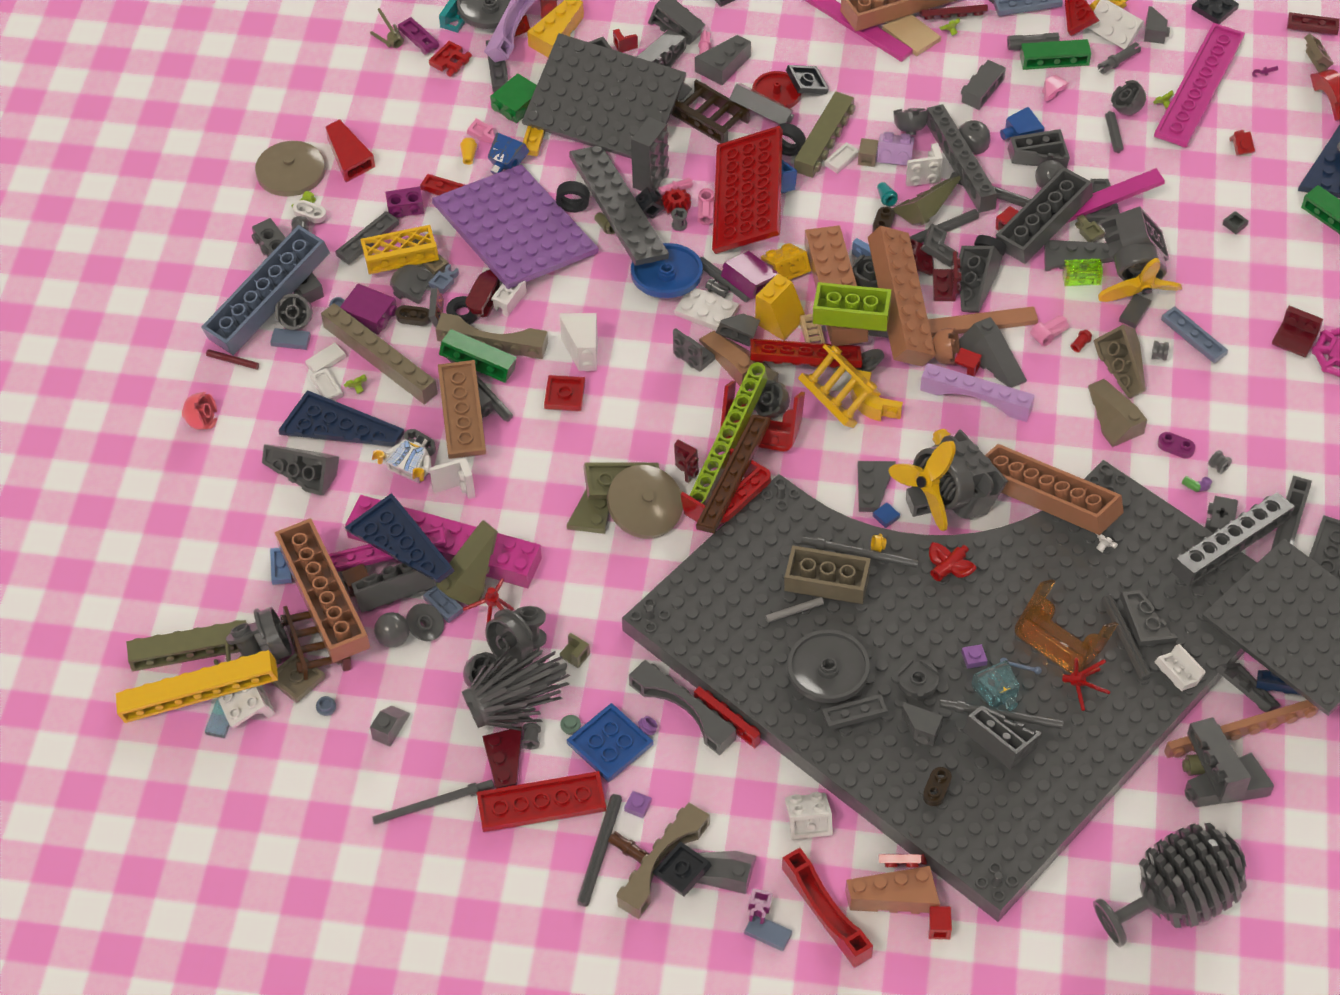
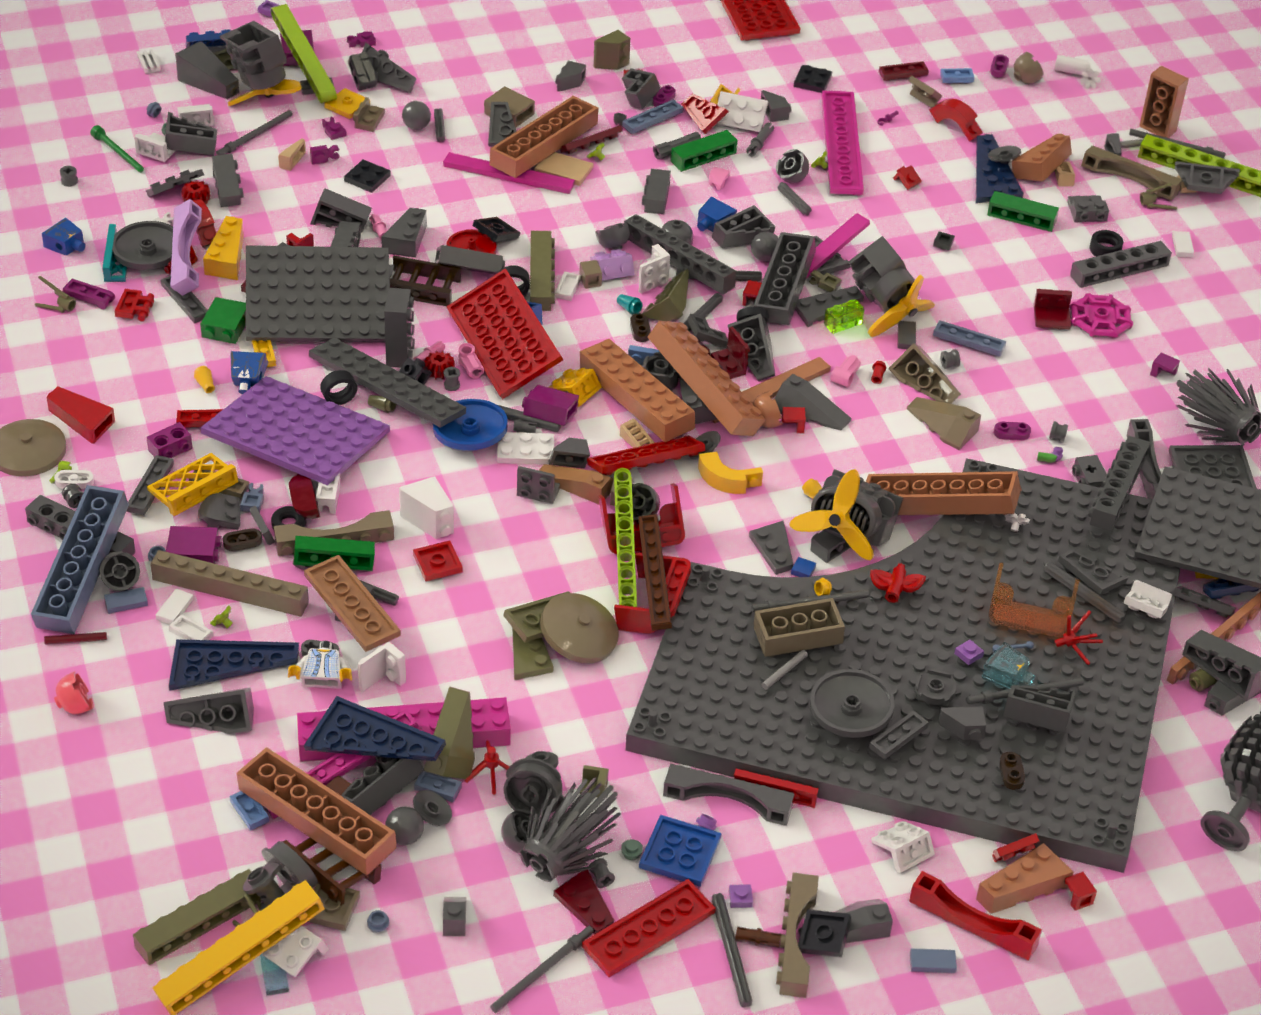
camera: 30 degrees left, 10 degrees down
bright pink slope [467,118,495,143] -> none
dark red bracket [674,439,699,483] -> none
plate [748,888,773,924] -> none
yellow slope [755,274,805,341] -> none
yellow fence [798,344,881,428] -> none
lime brick [813,282,892,331] -> none
lavender arch [920,363,1035,422] -> none

